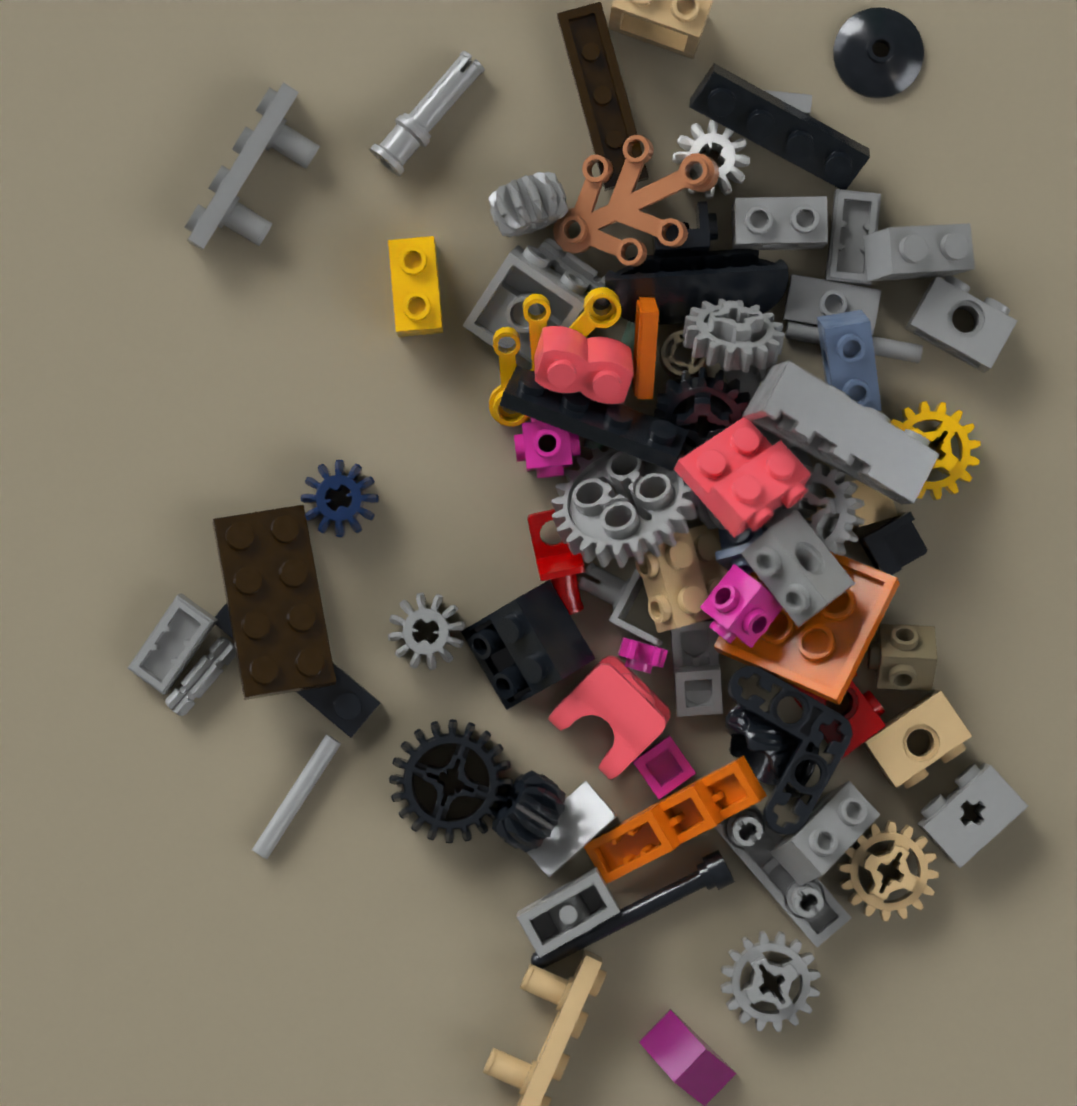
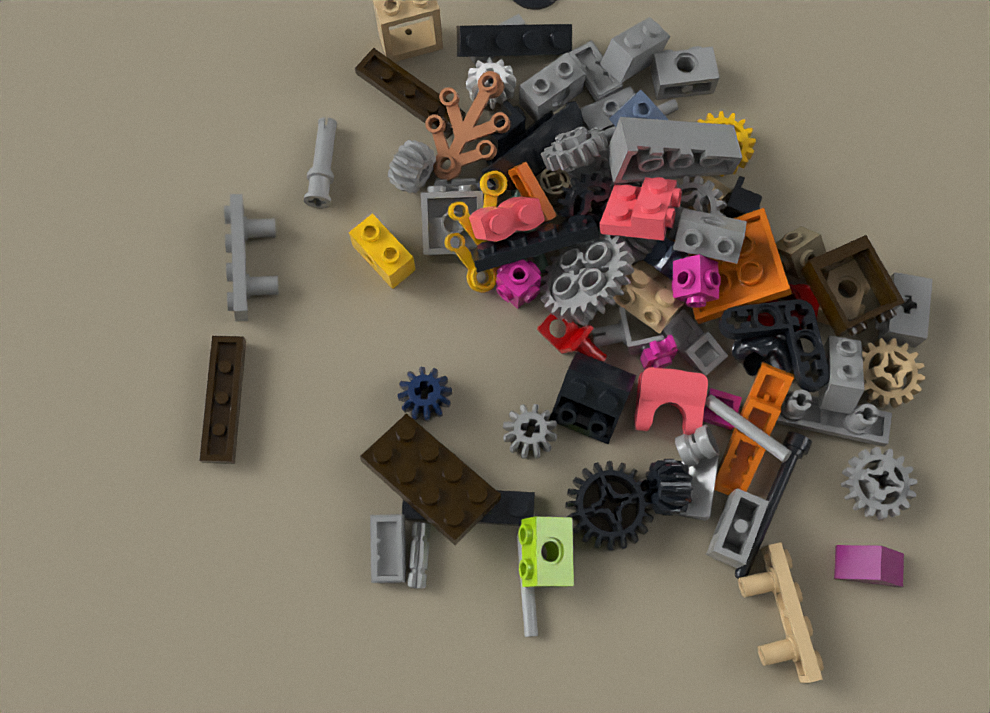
camera: 35 degrees left, 15 degrees down
none -> dark brown plate [199,336,246,464]
none -> lime brick [518,516,574,587]
none -> light grey wheel [675,425,720,468]
none -> light grey bar [705,395,791,462]
none -> dark brown window [800,235,905,337]

